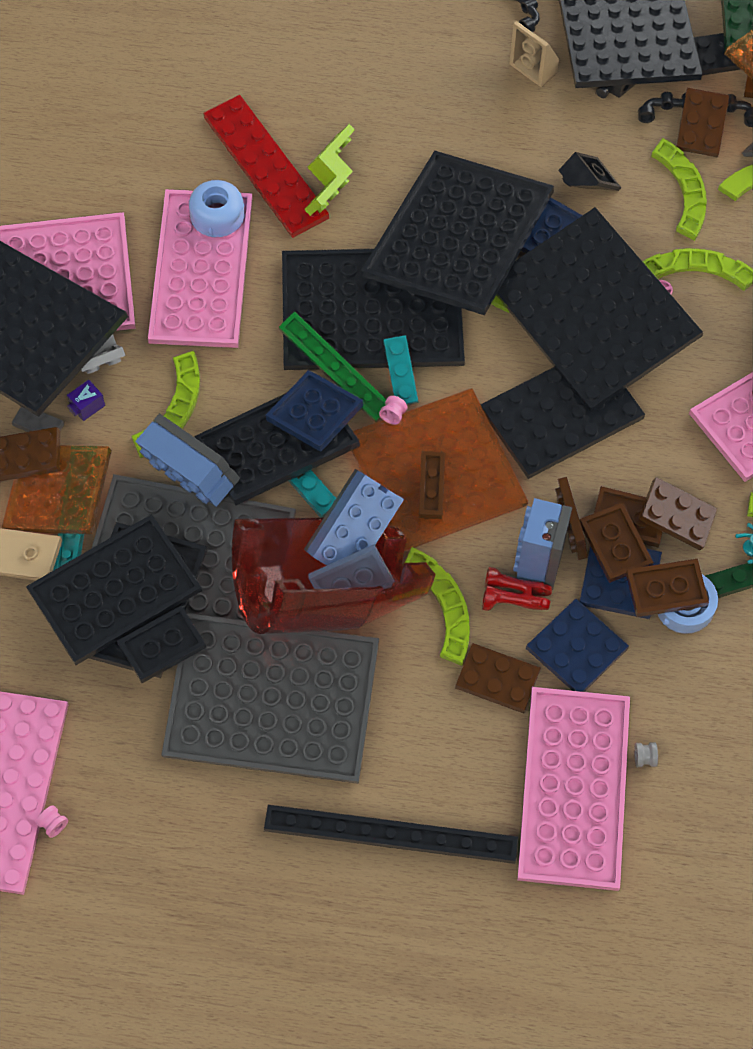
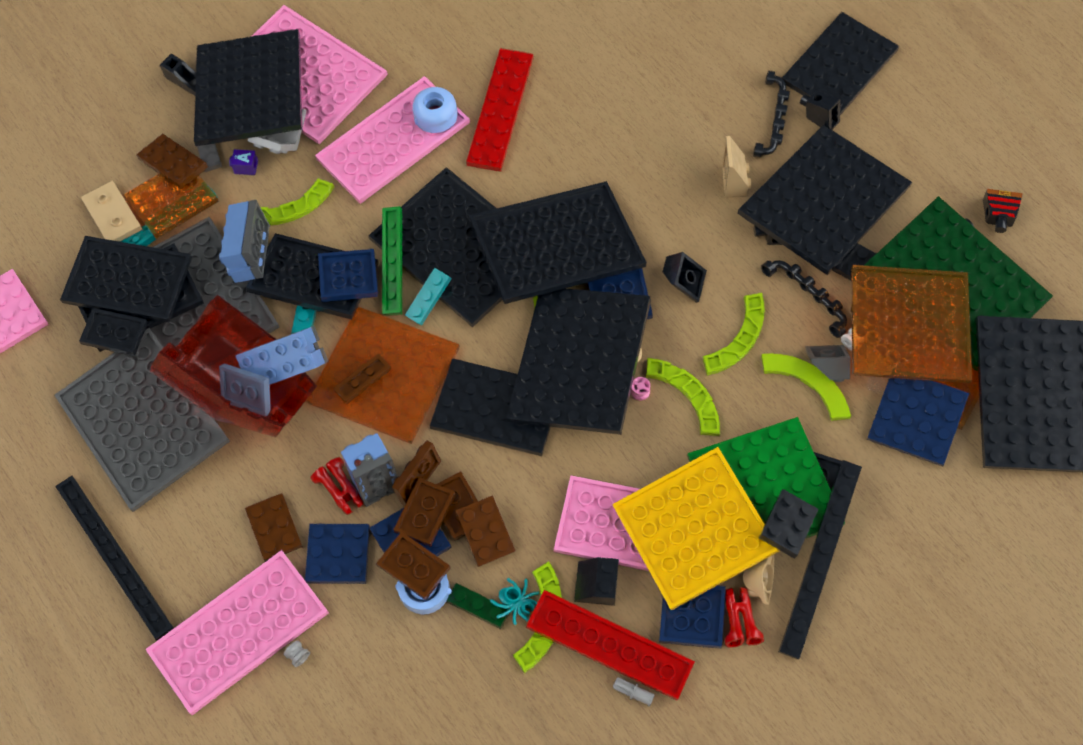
camera: 50 degrees right, 0 degrees up
lime bracket [304,124,355,216] -> none
bright pink wheel [379,396,408,425] -> none
lime tile [402,547,470,666] -> none
reddish brown plate [676,87,729,157] -> none

